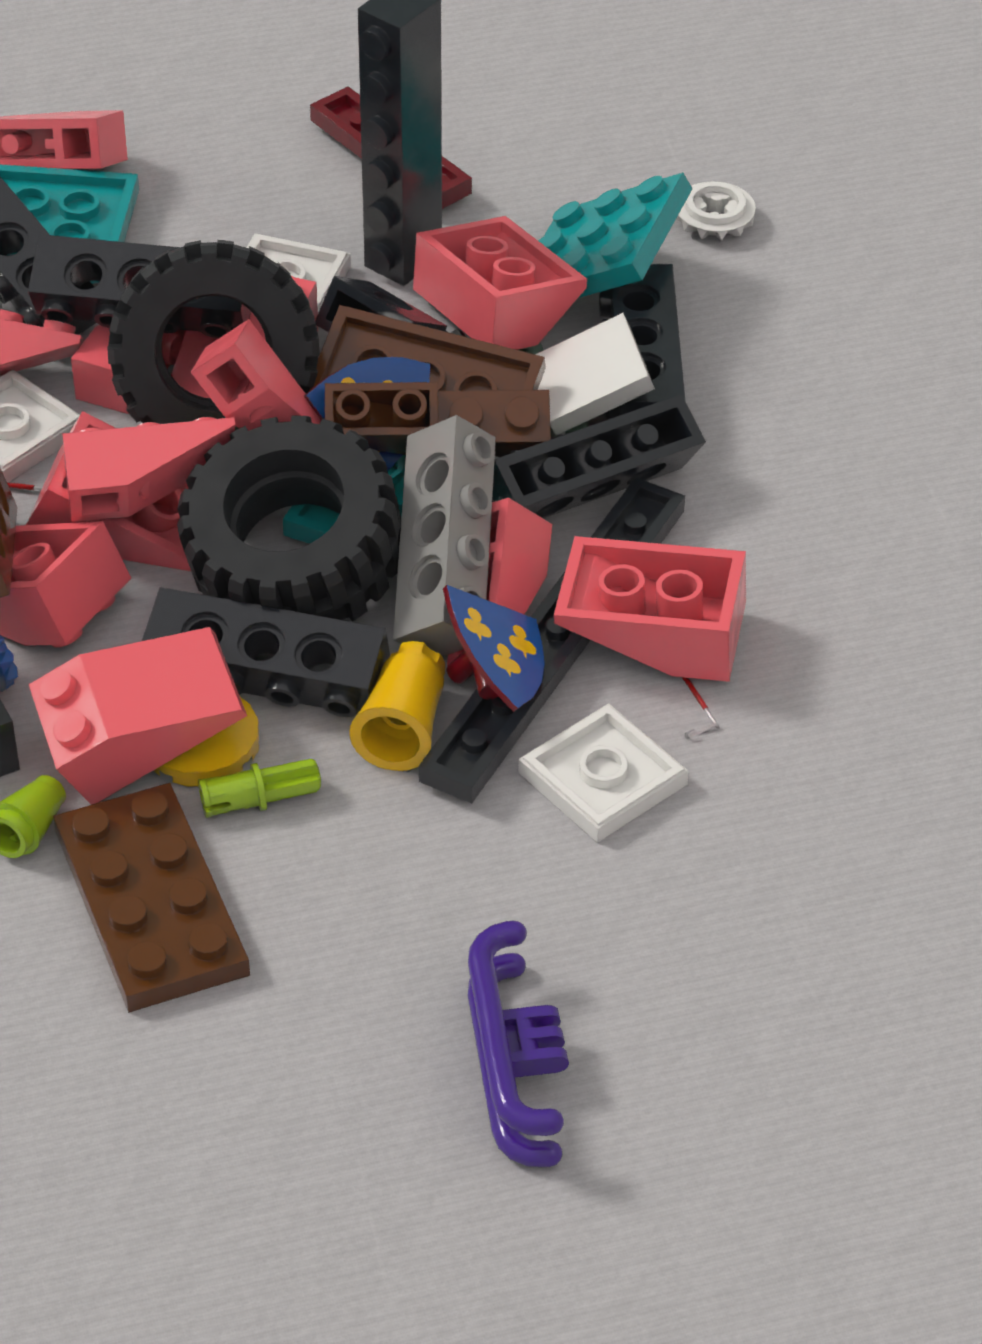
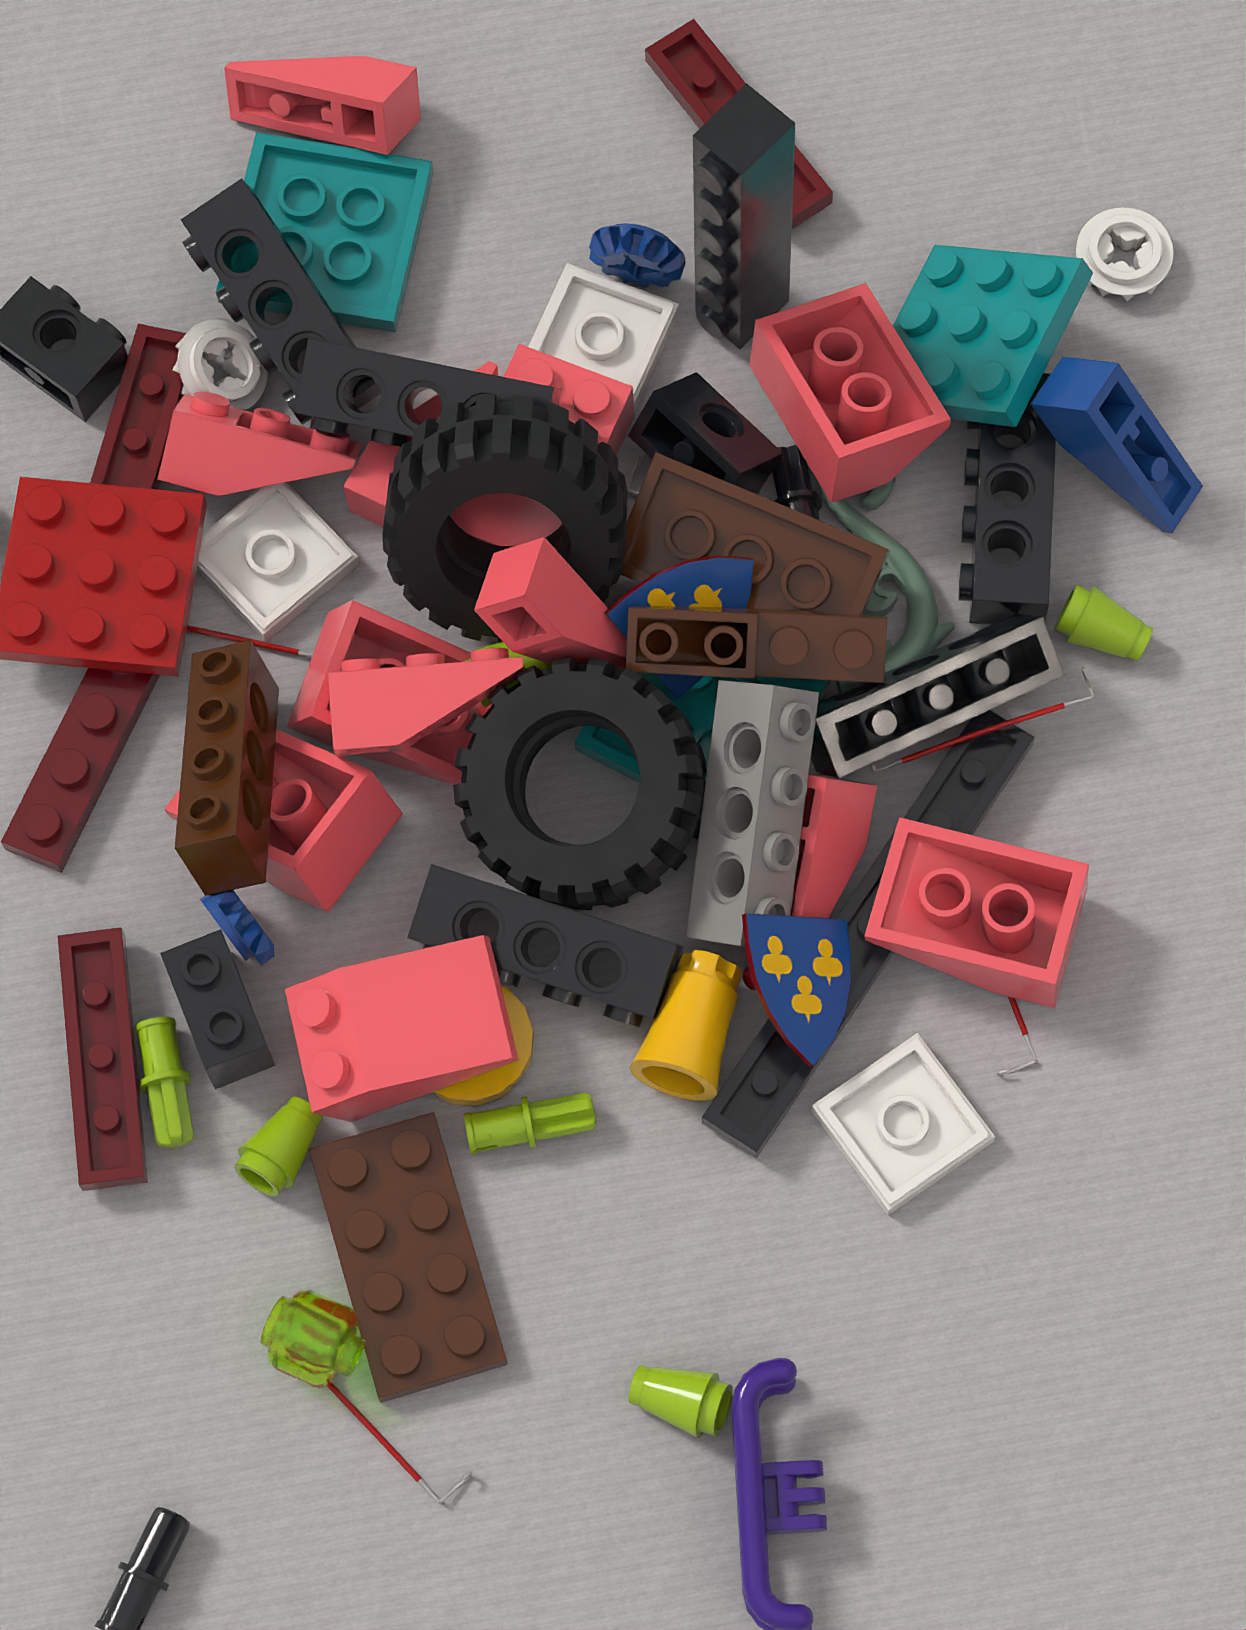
camera: 10 degrees right, 25 degrees up
white tile [535,313,655,435] -> none
none -> clear neon green head [260,1289,365,1388]
none -> red piece [277,1299,472,1504]
none -> blue gear [589,223,686,288]
none -> lime cone [628,1365,733,1438]
none -> red piece [870,667,1094,772]
none -> blue slope [1031,357,1203,533]
none -> lime cone [1054,584,1153,662]

